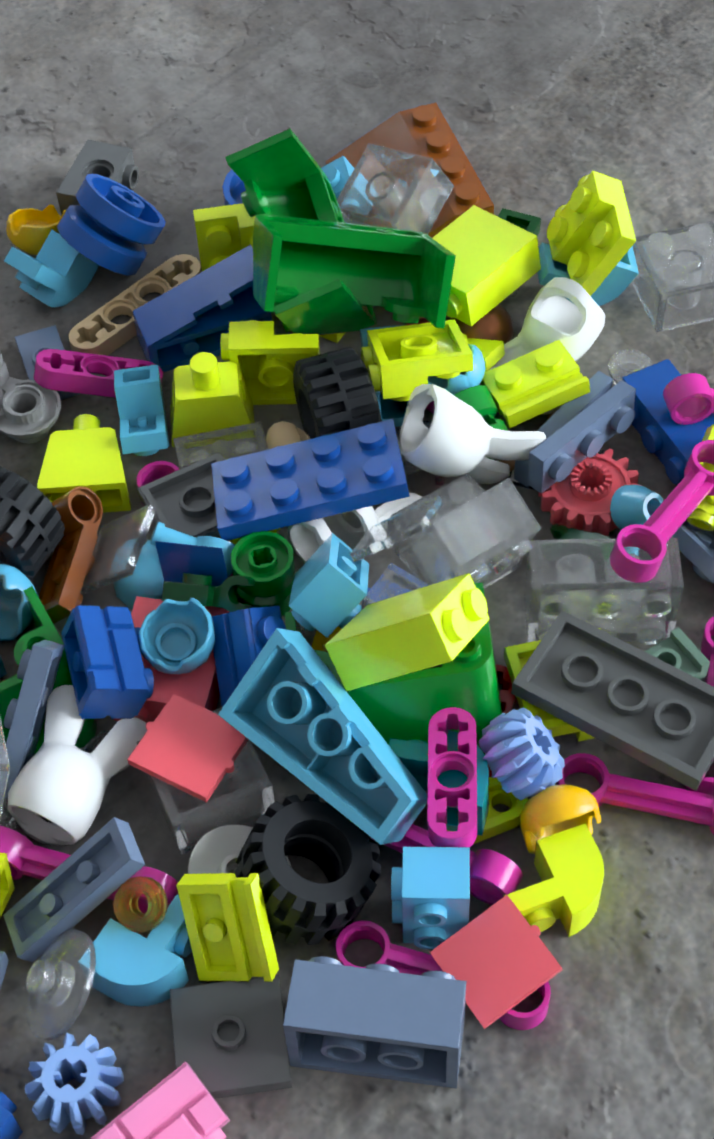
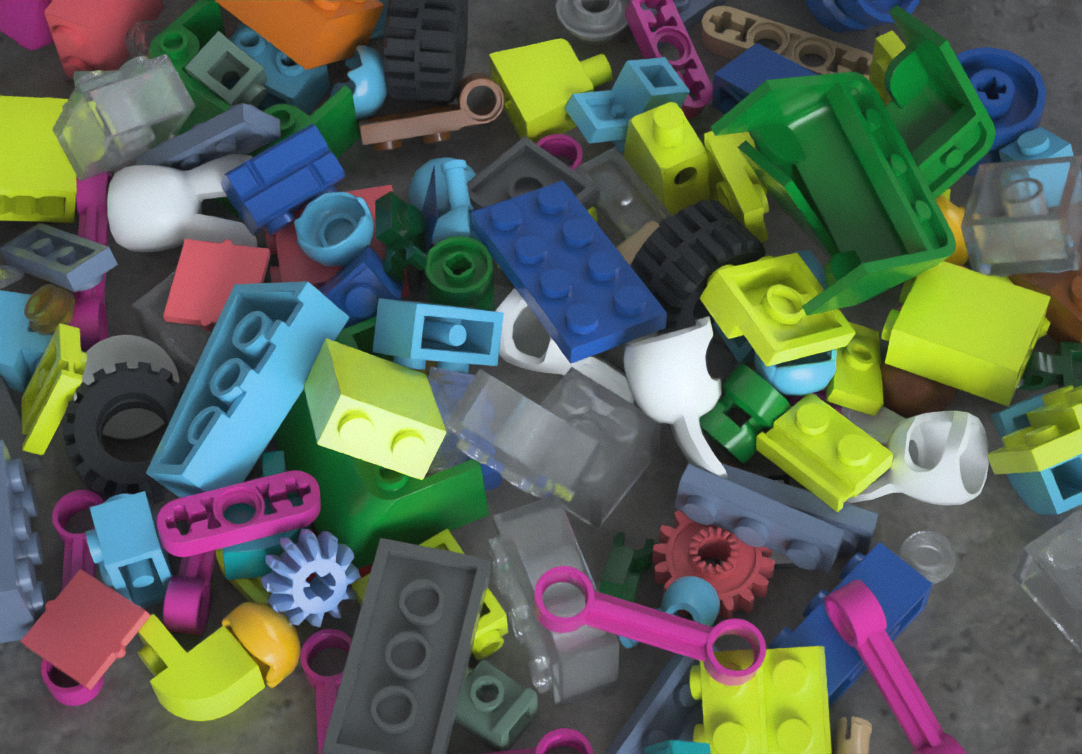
camera: 70 degrees right, 5 degrees up
clear piece [81,505,156,594] -> none
clear piece [350,495,444,562] -> none

